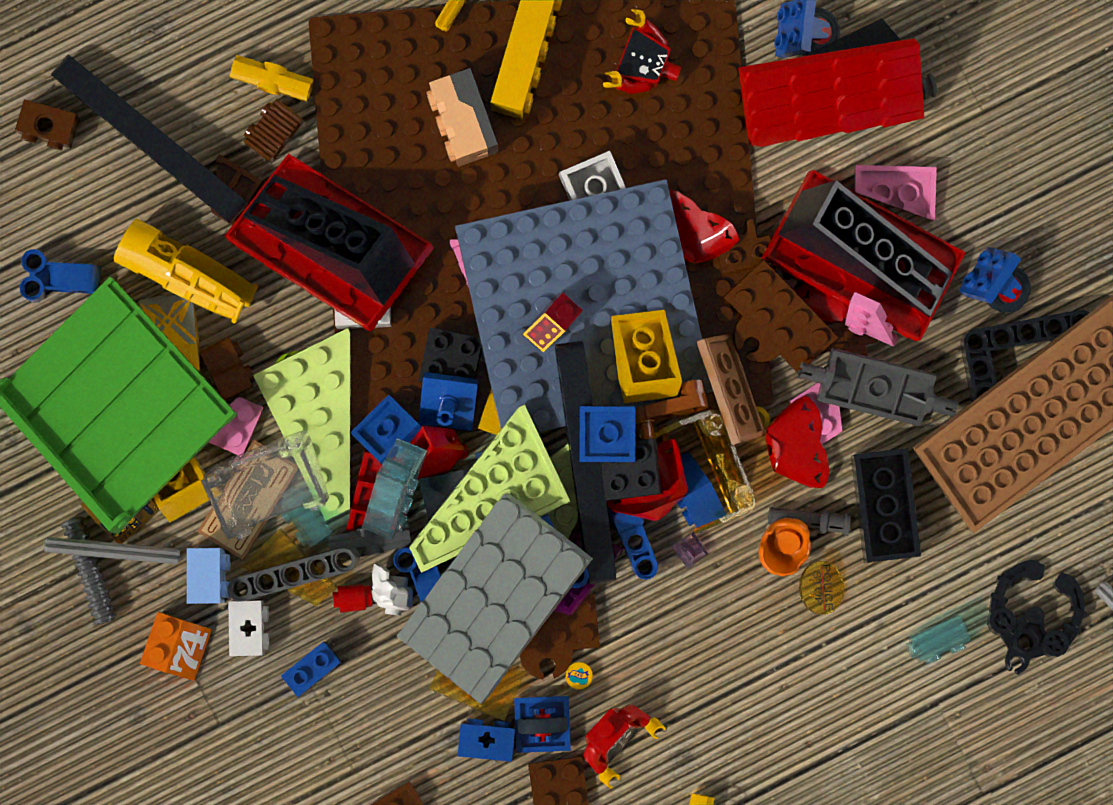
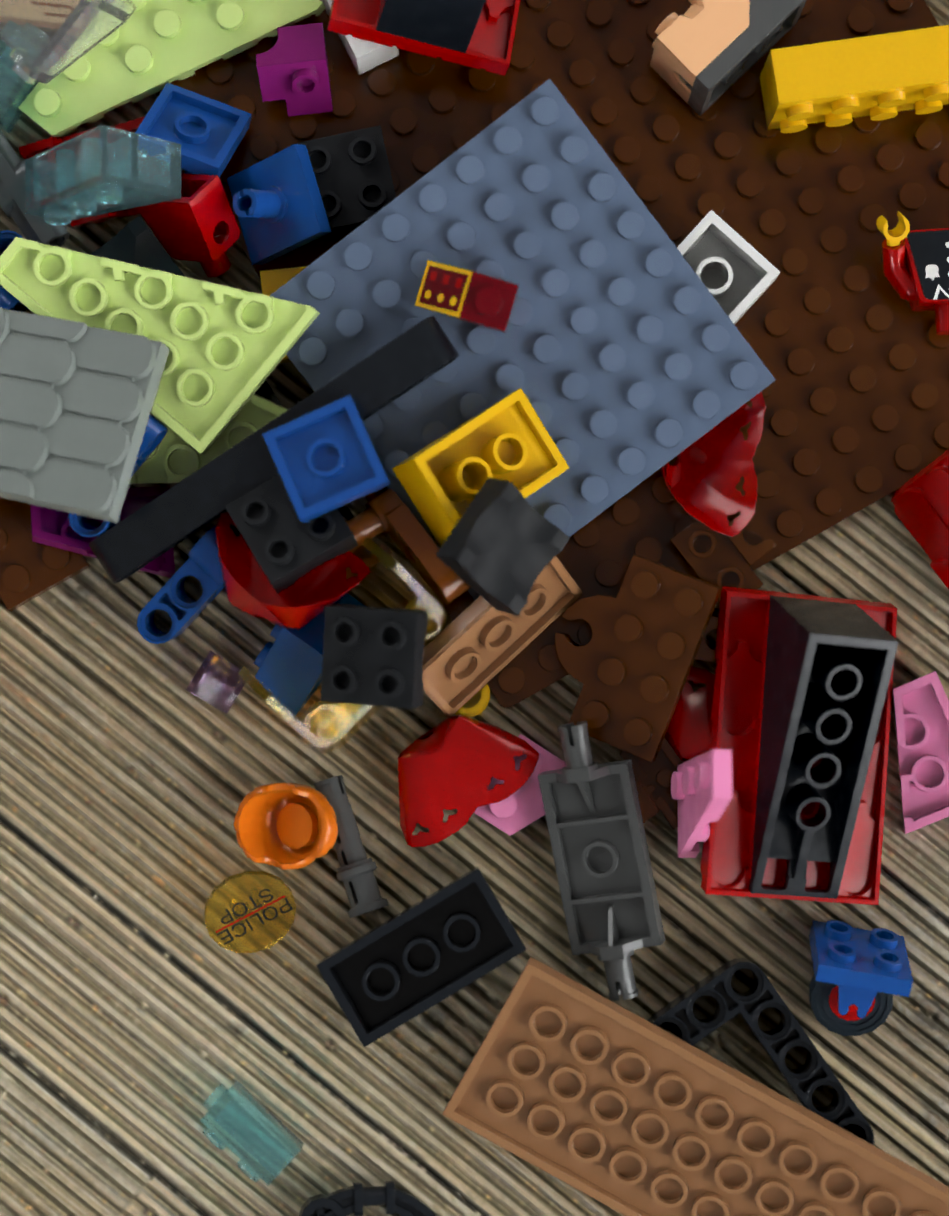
camera: 70 degrees right, 0 degrees up
none -> magenta brick [256,22,333,116]
none -> black brick [321,603,428,709]
none -> black brick [436,477,570,616]

